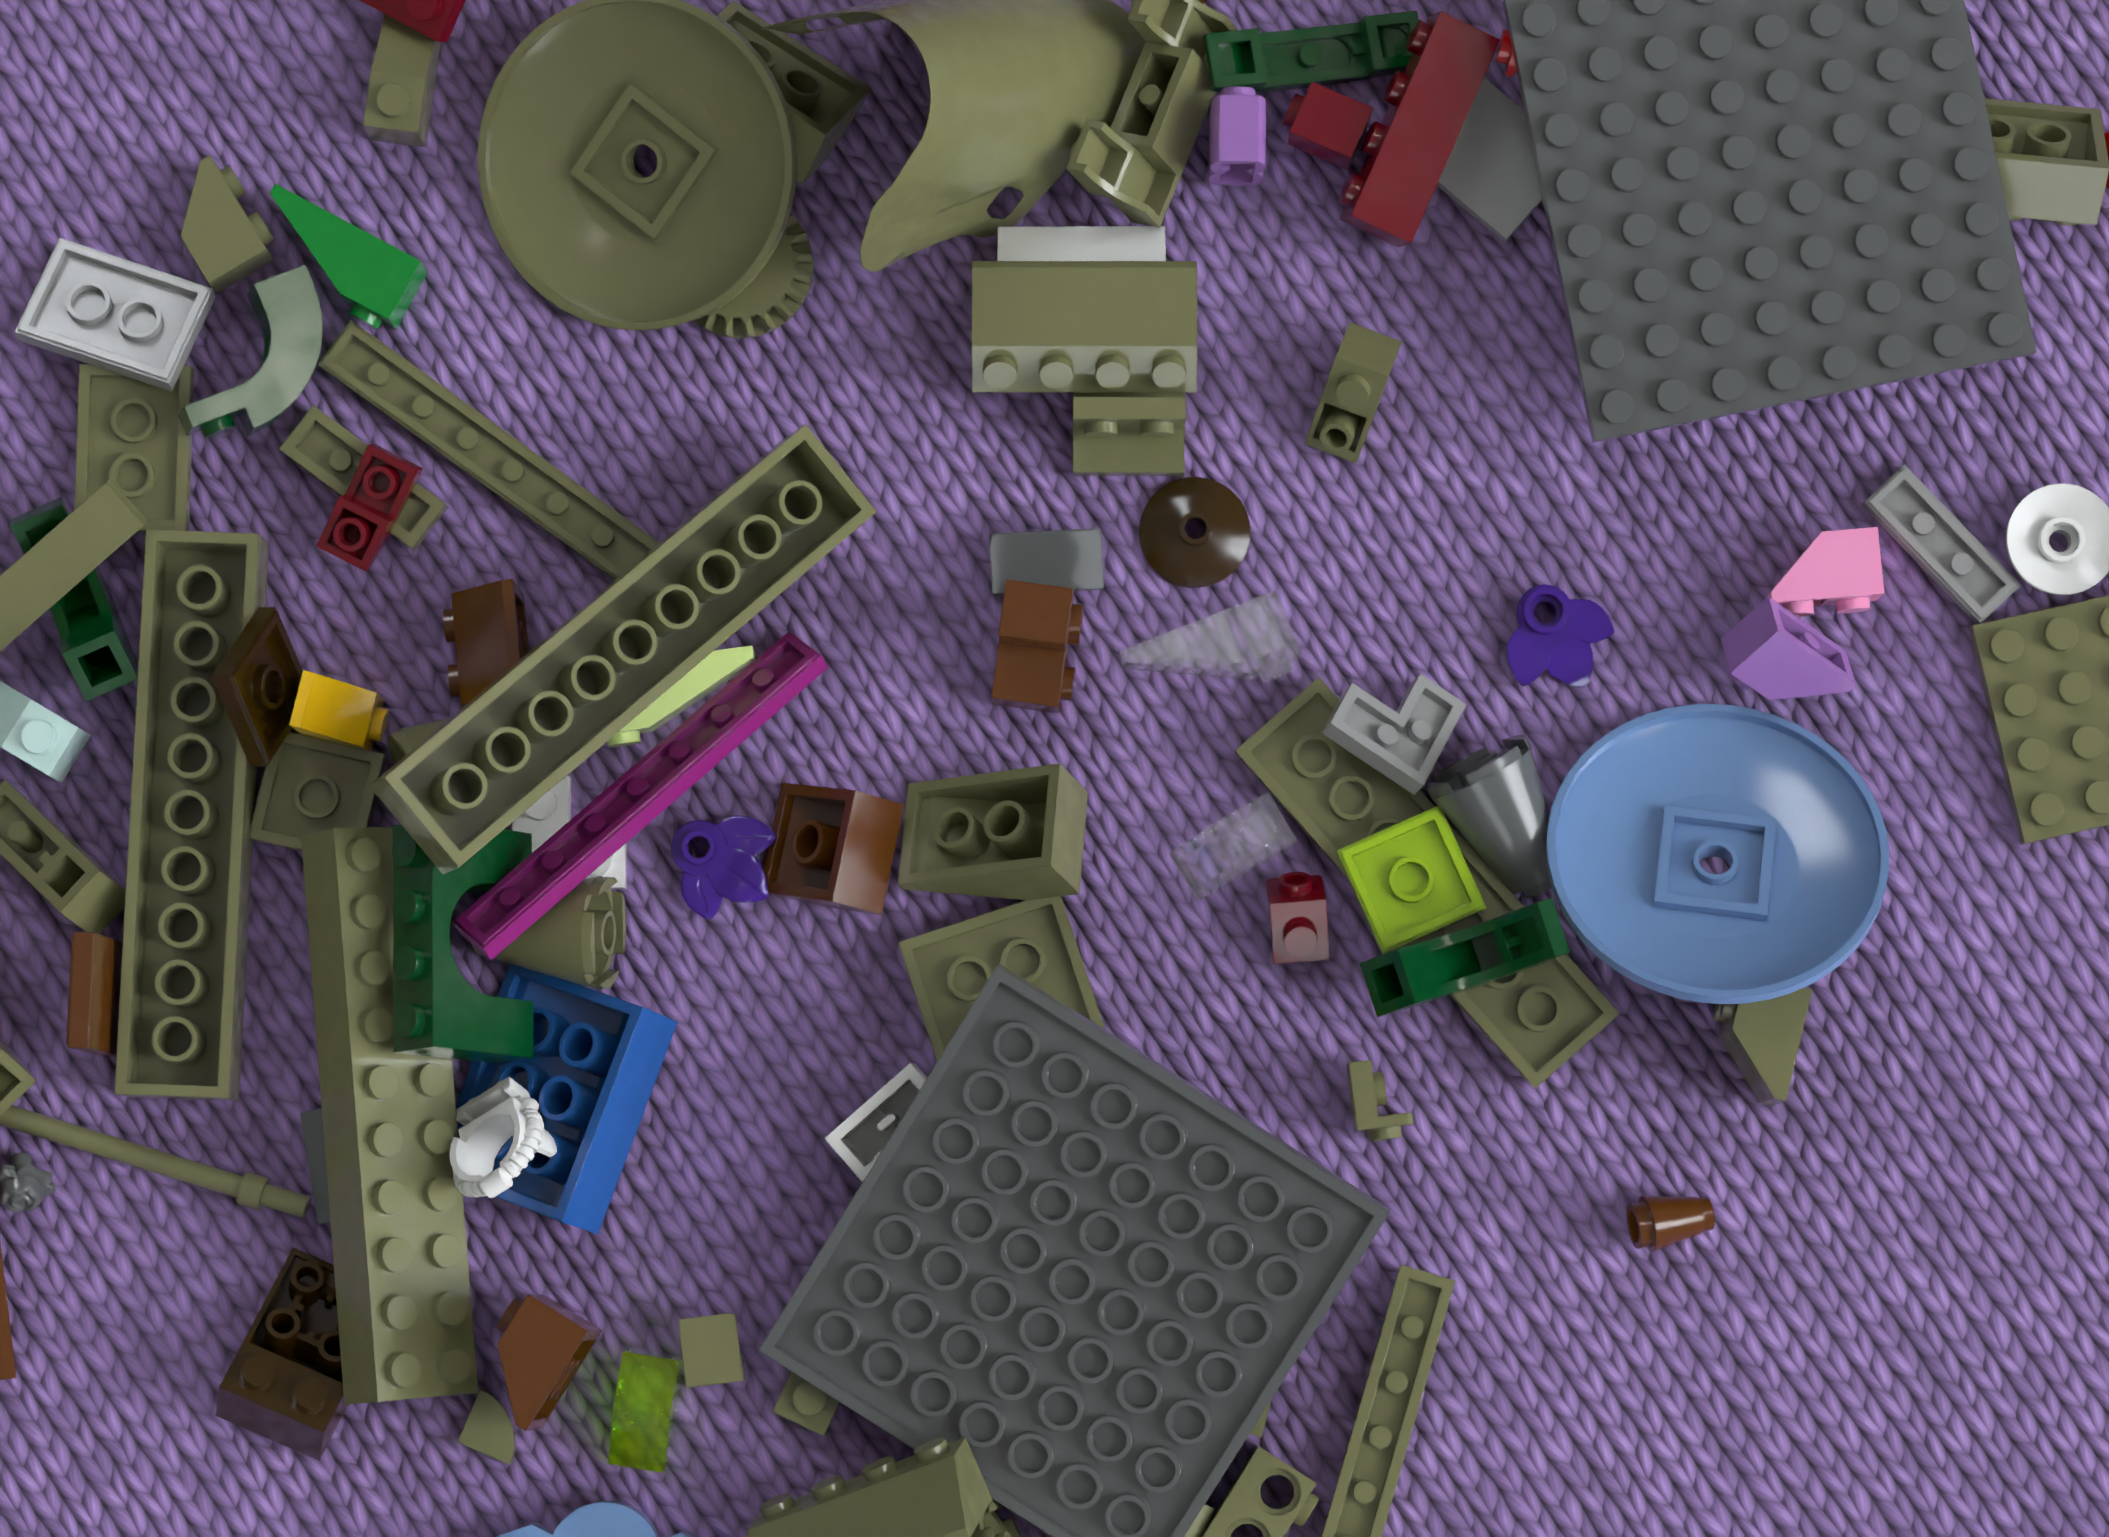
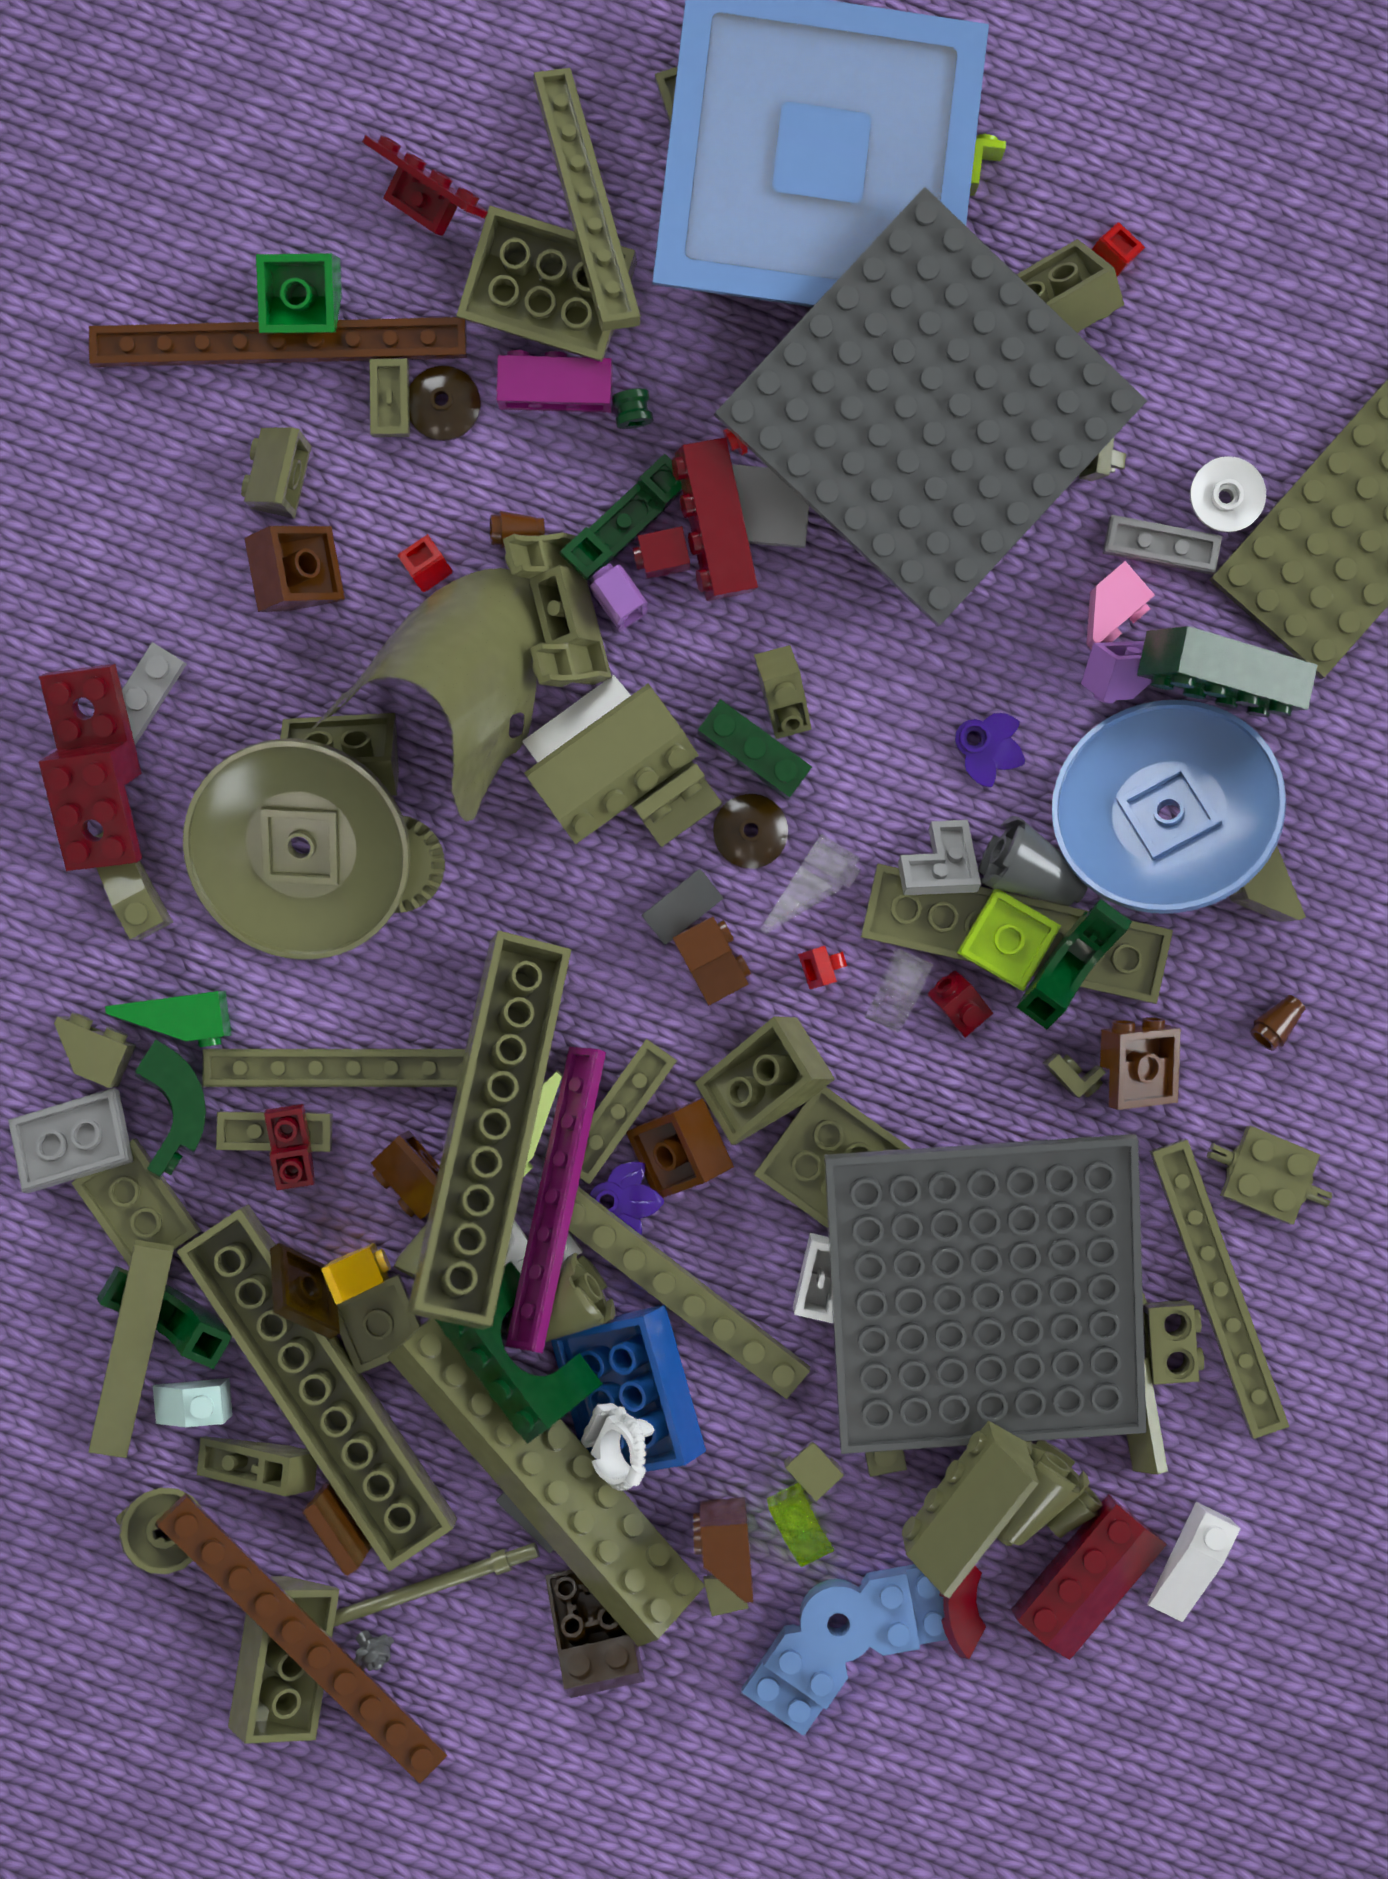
camera: 35 degrees left, 5 degrees up
none -> olive plate [569,1186,810,1399]
none -> olive plate [580,1039,677,1184]
none -> dark green brick [698,699,812,801]
none -> red tile [798,946,847,990]
none -> olive tile [1078,438,1126,481]
none -> reddish brown plate [1100,1017,1181,1110]
none -> brick [1137,626,1318,717]
none -> olive plate [1207,1125,1333,1225]

